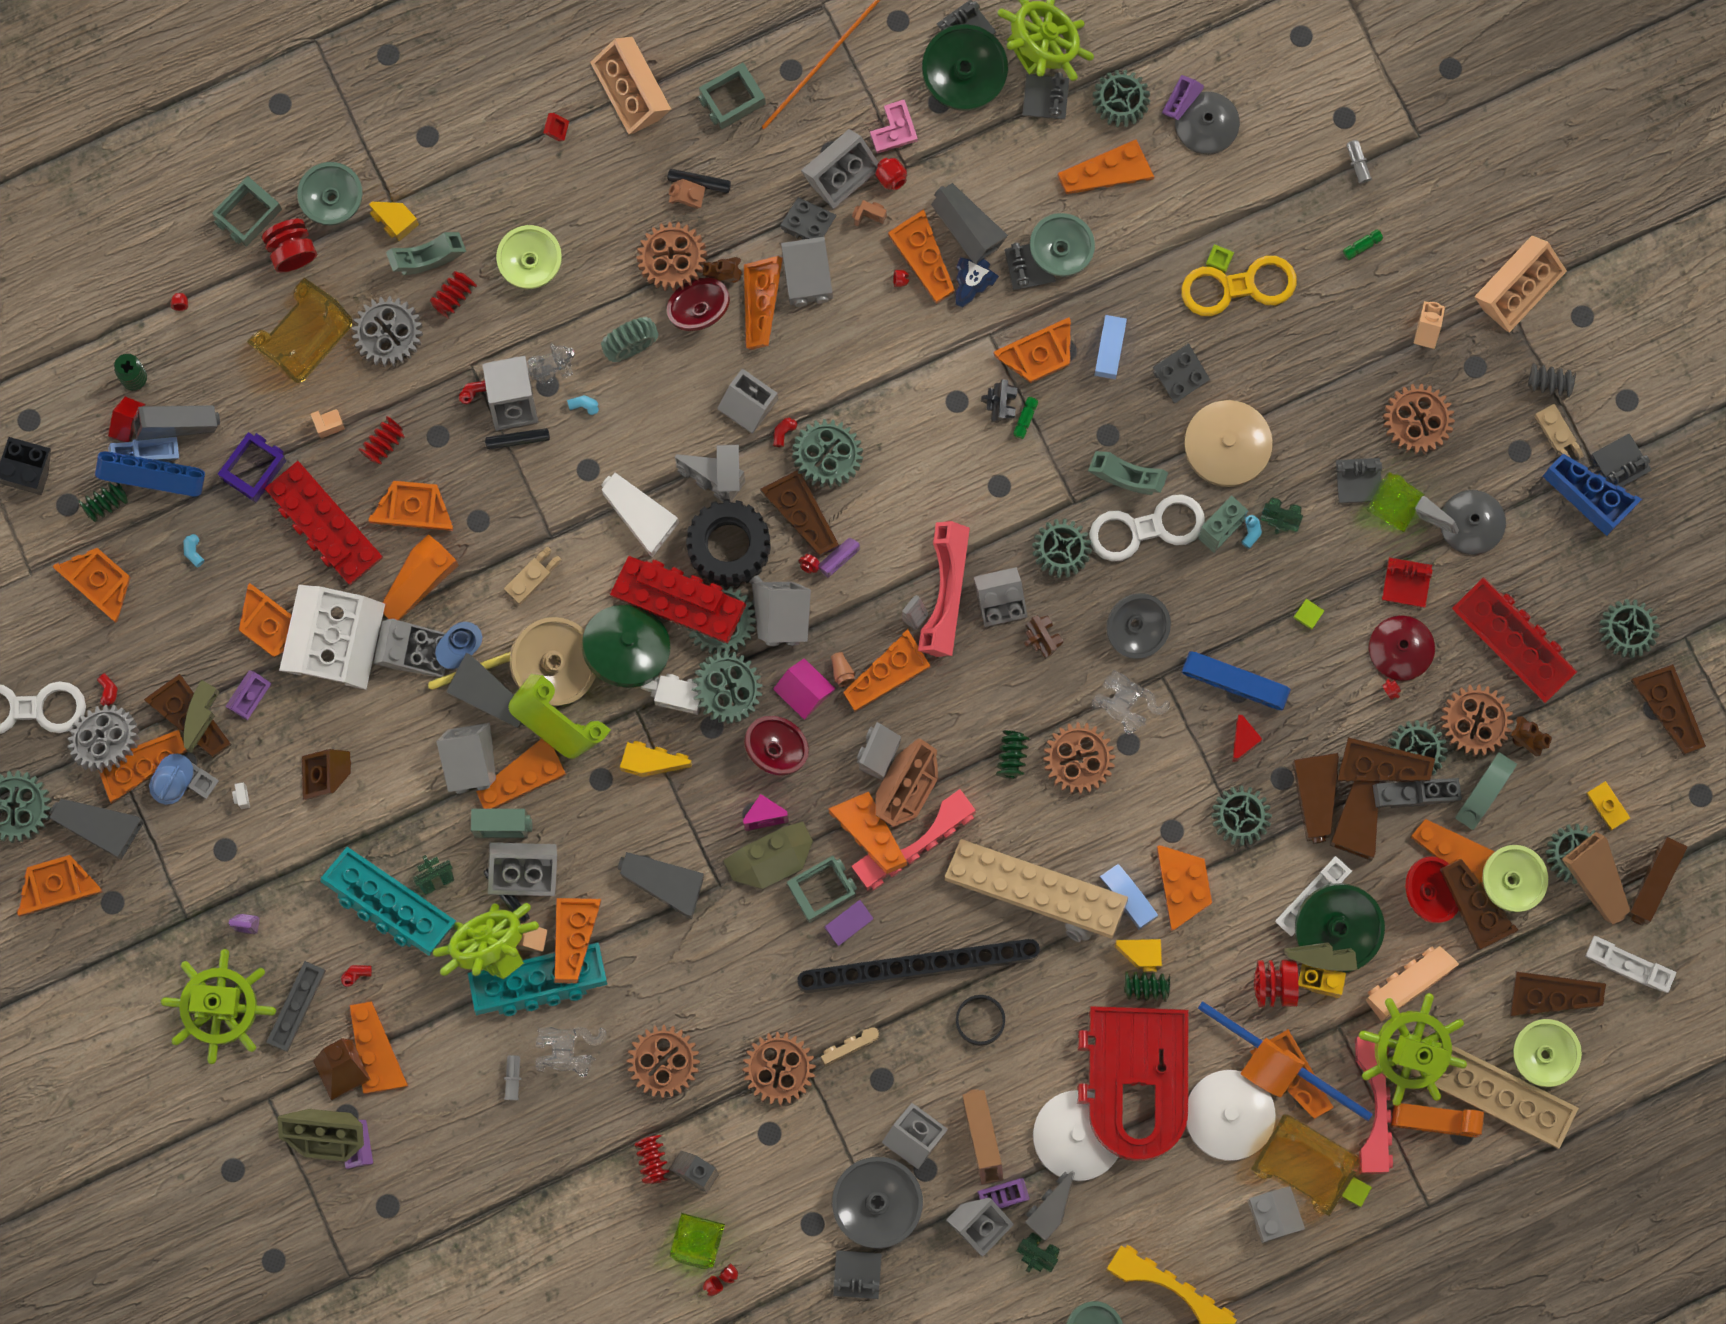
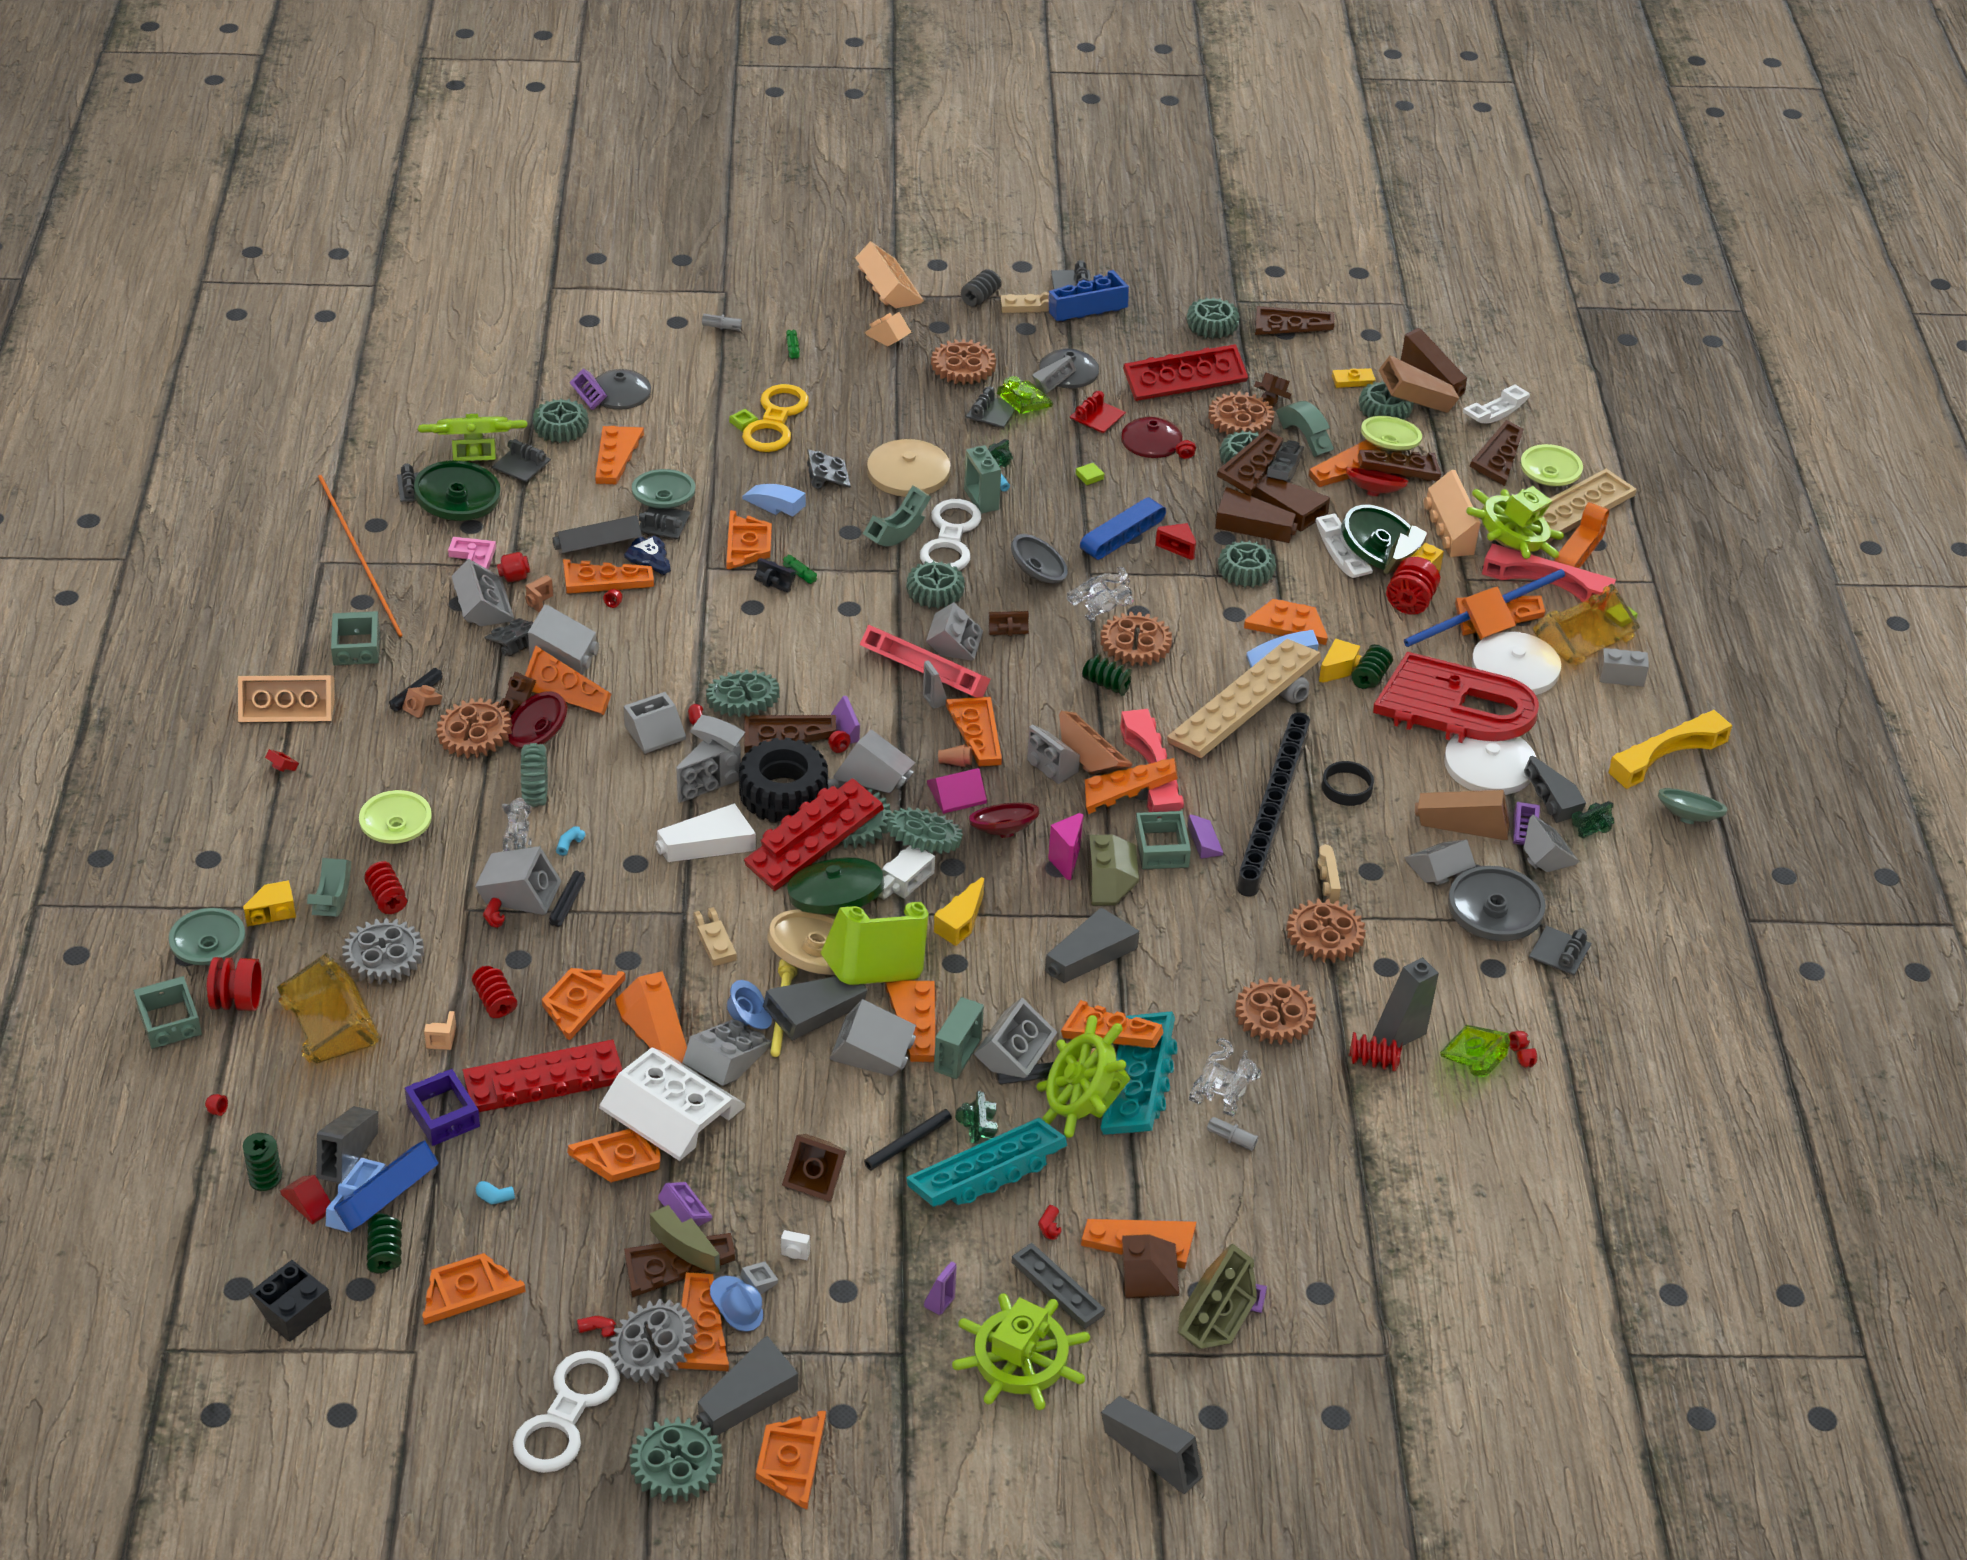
camera: 70 degrees left, 35 degrees down
none -> black piece [864,1109,952,1171]
none -> dark grey slope [1101,1395,1203,1494]

